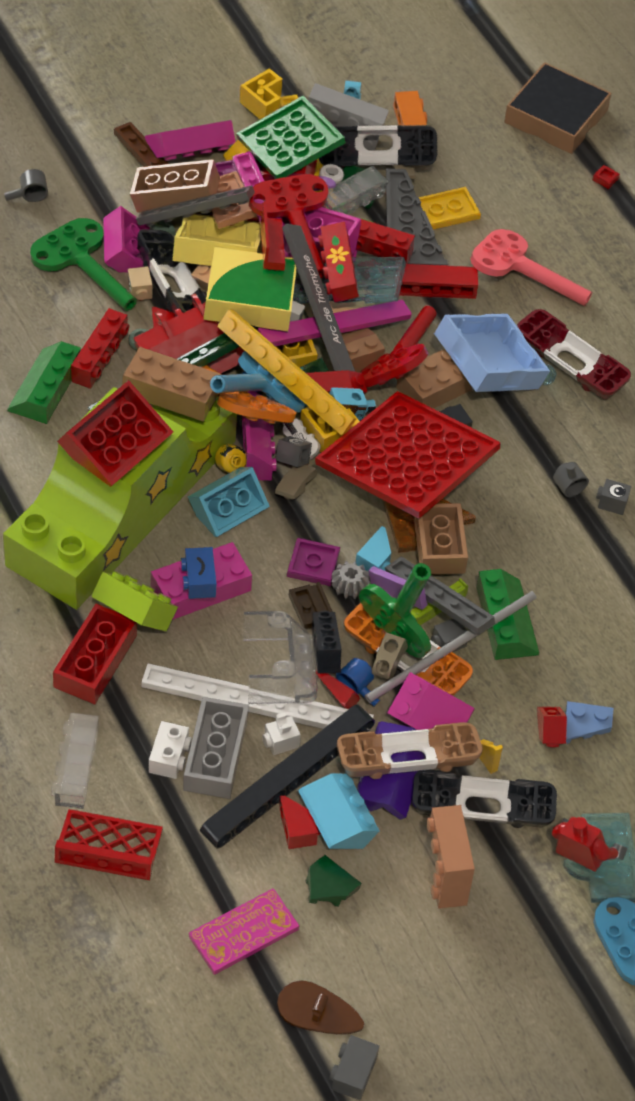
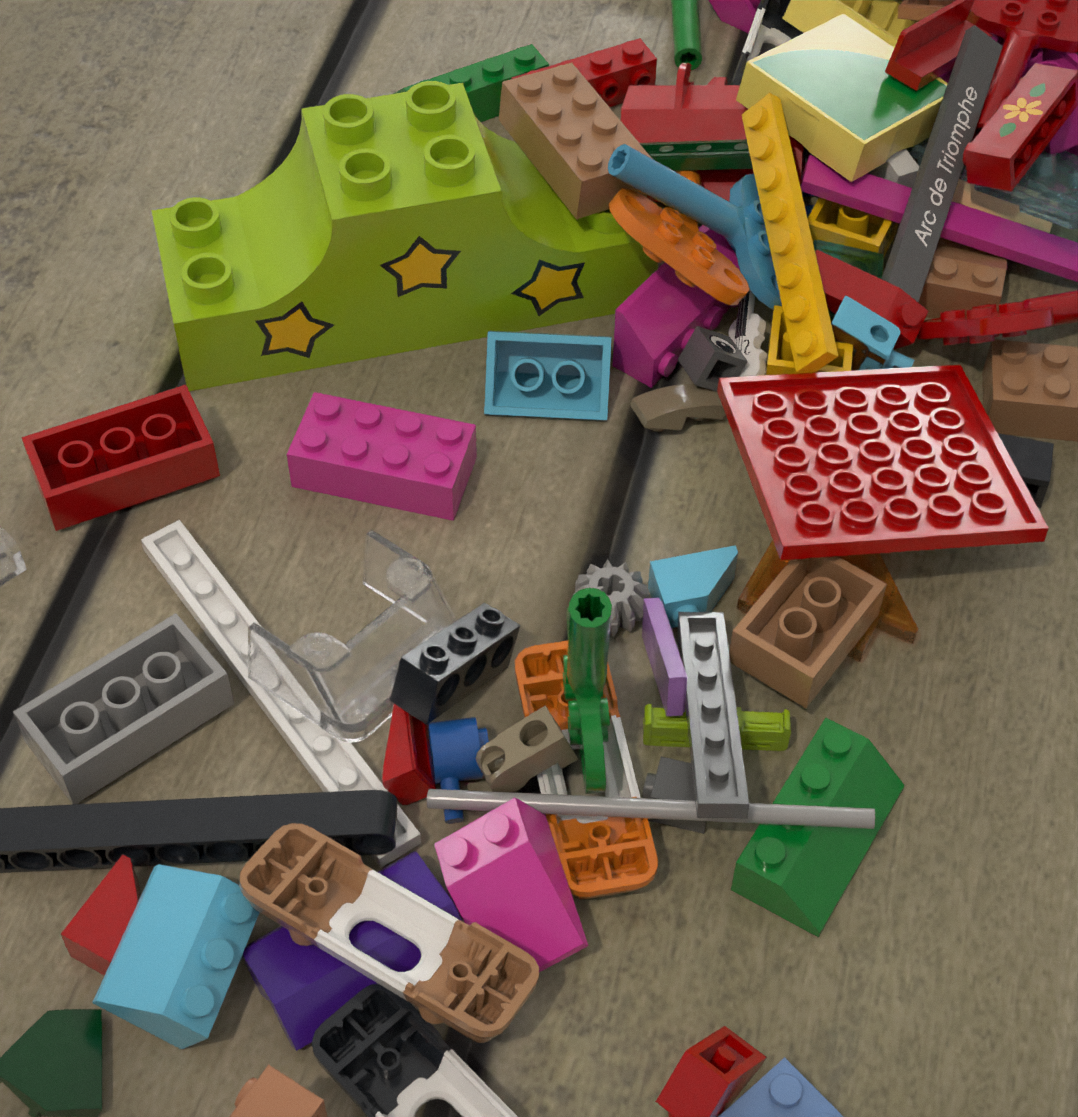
camera: 45 degrees right, 0 degrees up
red slope [57,380,174,487] -> none
lime brick [91,571,178,632] -> none
tan brick [128,267,152,300] -> none
white brick [149,721,192,779] -> none
blue brick [181,547,217,599] -> none
yellow head [215,444,246,473] -> none
white brick [262,712,301,756] -> none
magenta tile [287,538,340,586] -> none
dark brown plate [288,582,333,630] -> none
yellow tile [479,739,503,774] -> none

